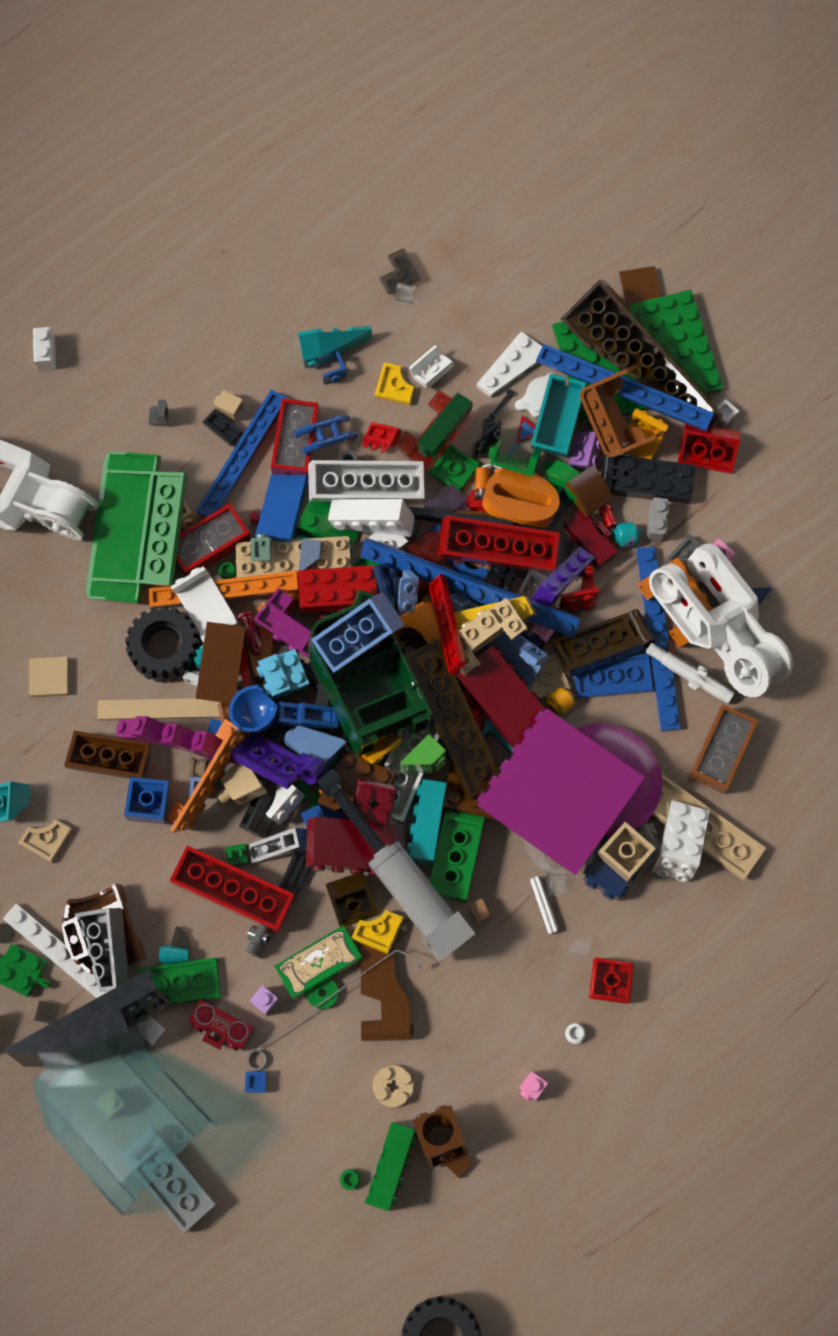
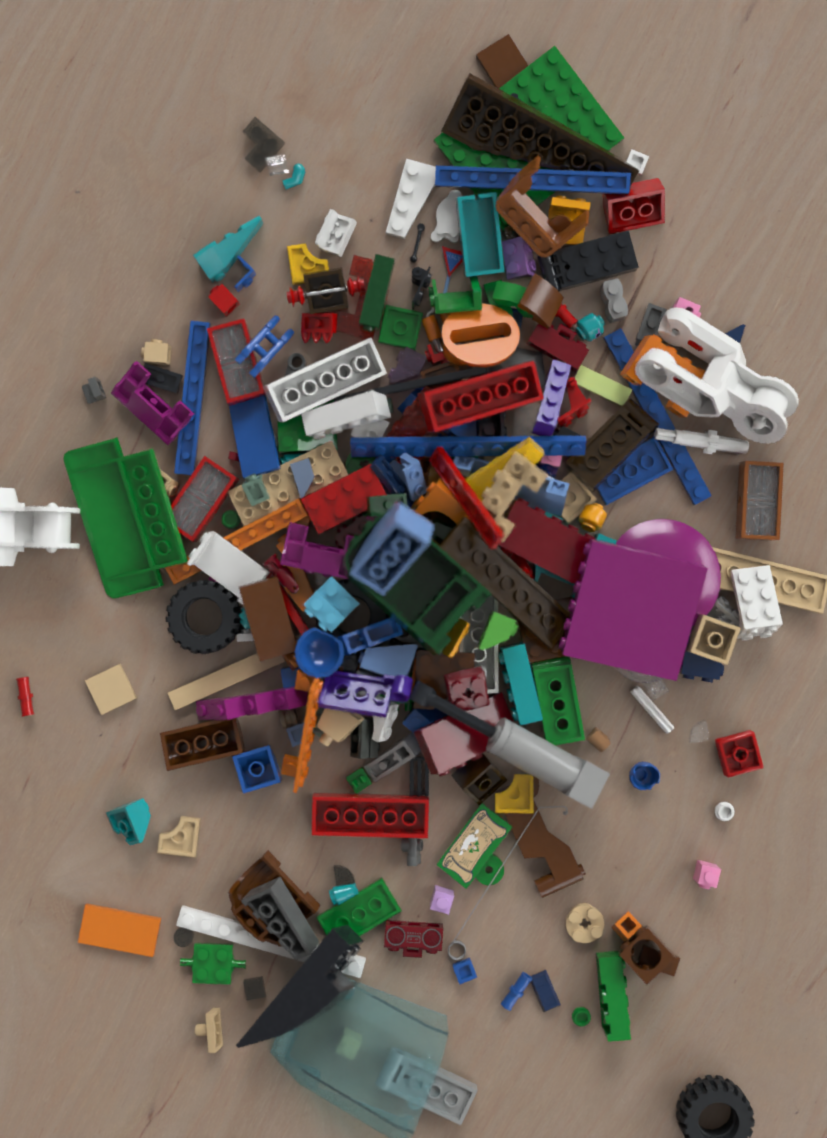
camera: 25 degrees left, 15 degrees up
none -> magenta bracket [111,361,194,445]
none -> red brick [208,284,240,317]
none -> teal arm [282,163,306,190]
none -> dark brown brick [286,267,365,314]
none -> blue pin [501,972,532,1011]
none -> dark blue tile [530,970,561,1013]
none -> yellowish green tile [574,365,632,407]
none -> orange brick [611,911,642,942]
none -> blue hair [629,761,661,790]

